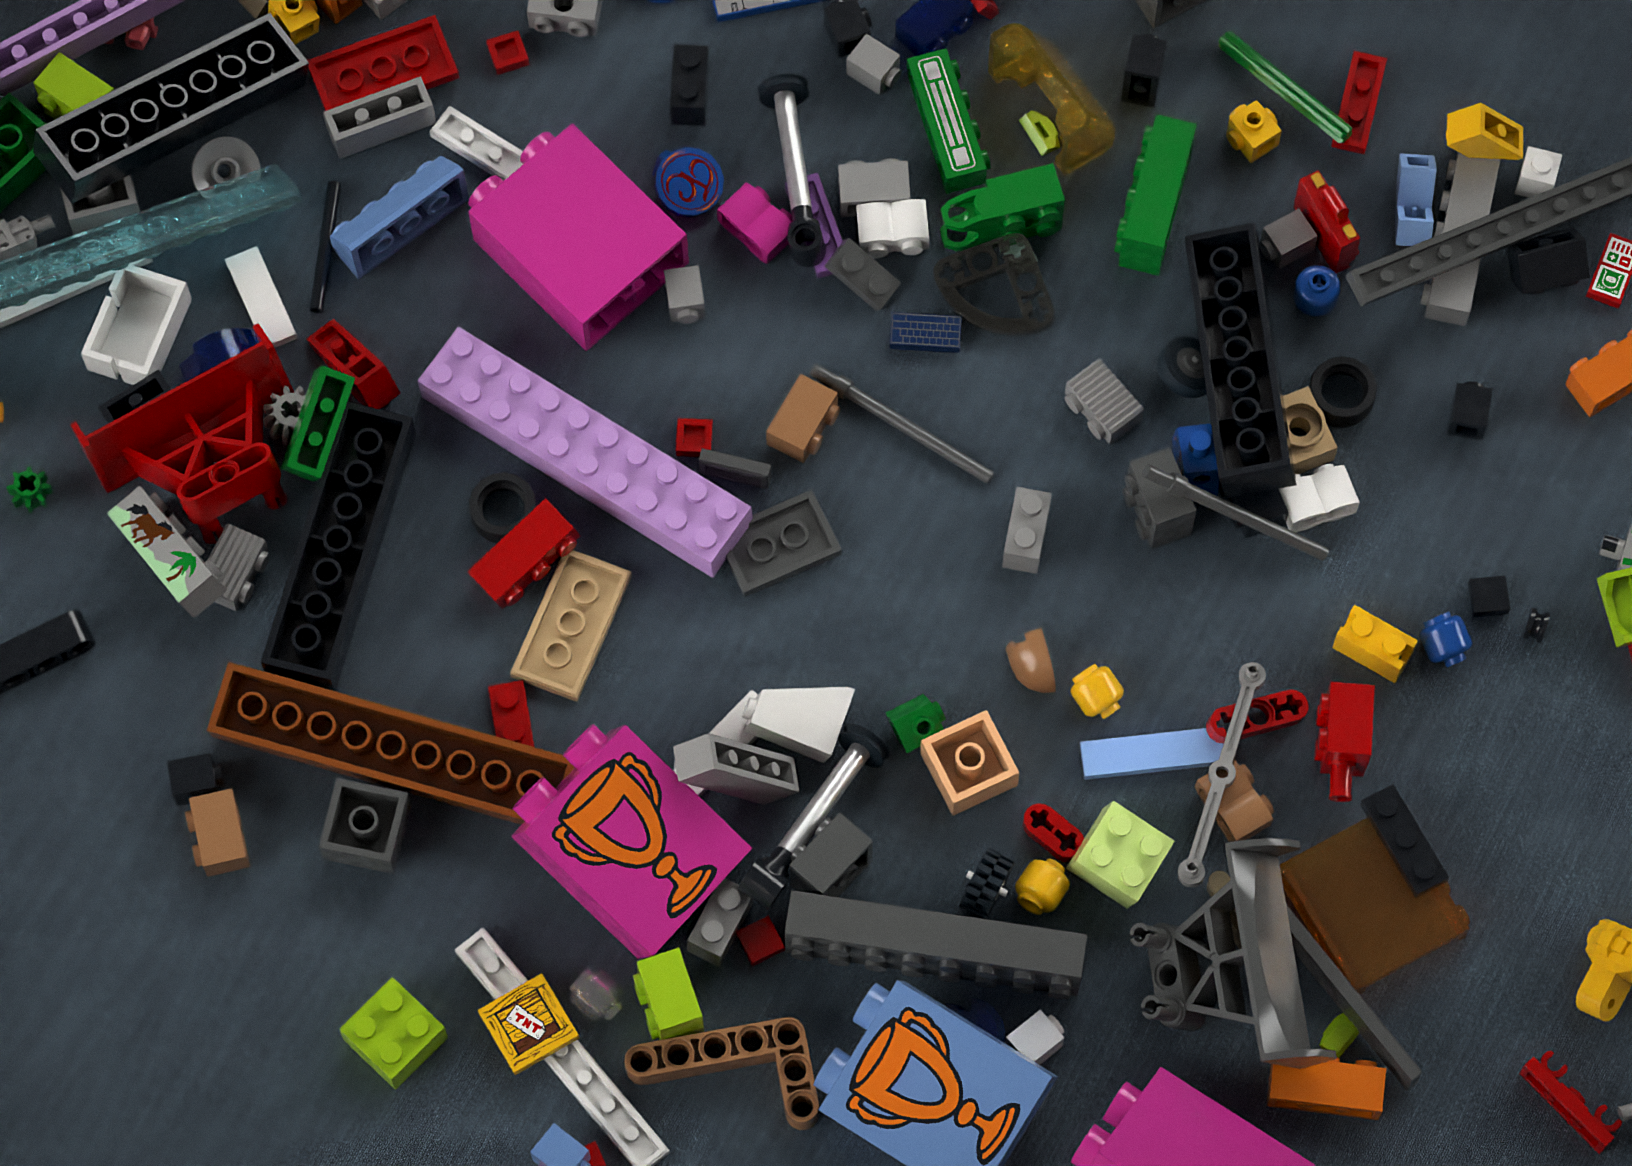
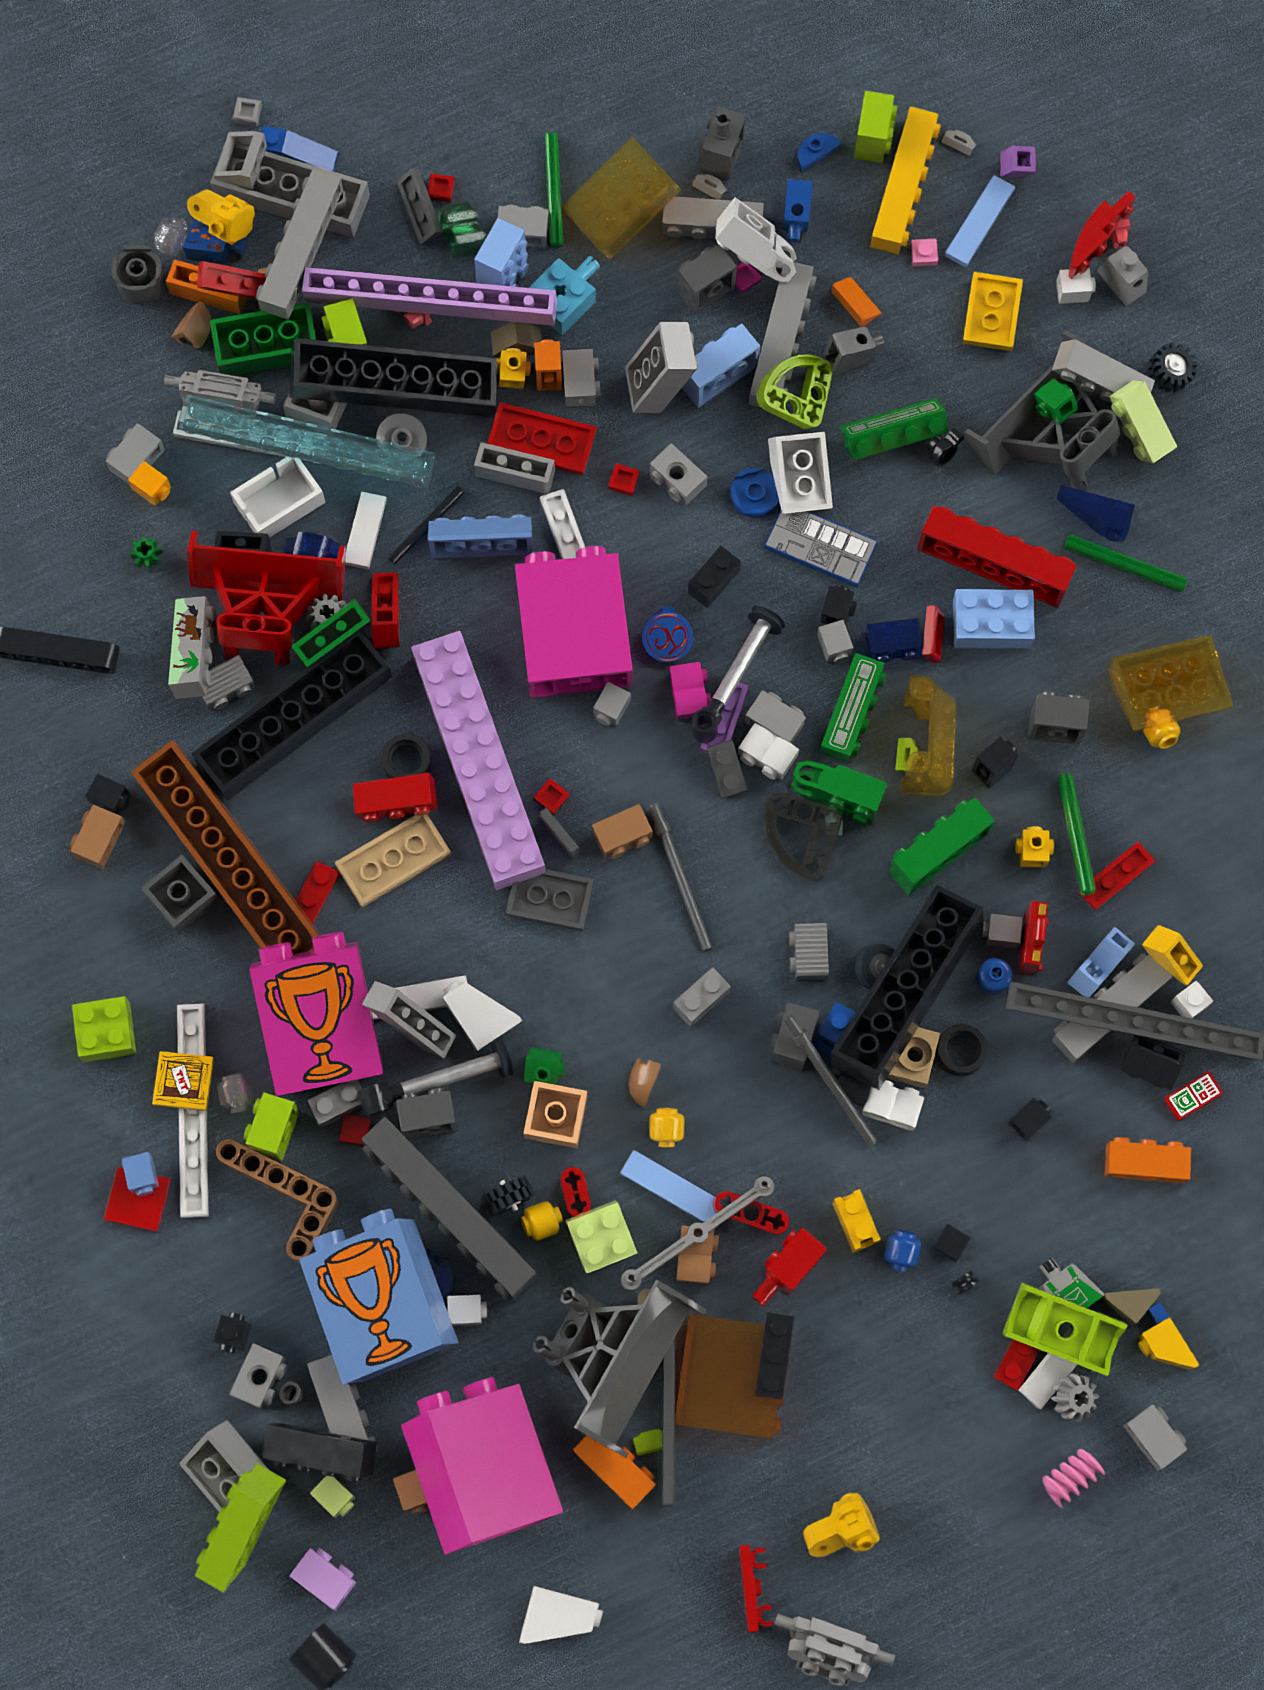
camera: 35 degrees right, 5 degrees up
dark blue tile [890,312,962,353] -> none

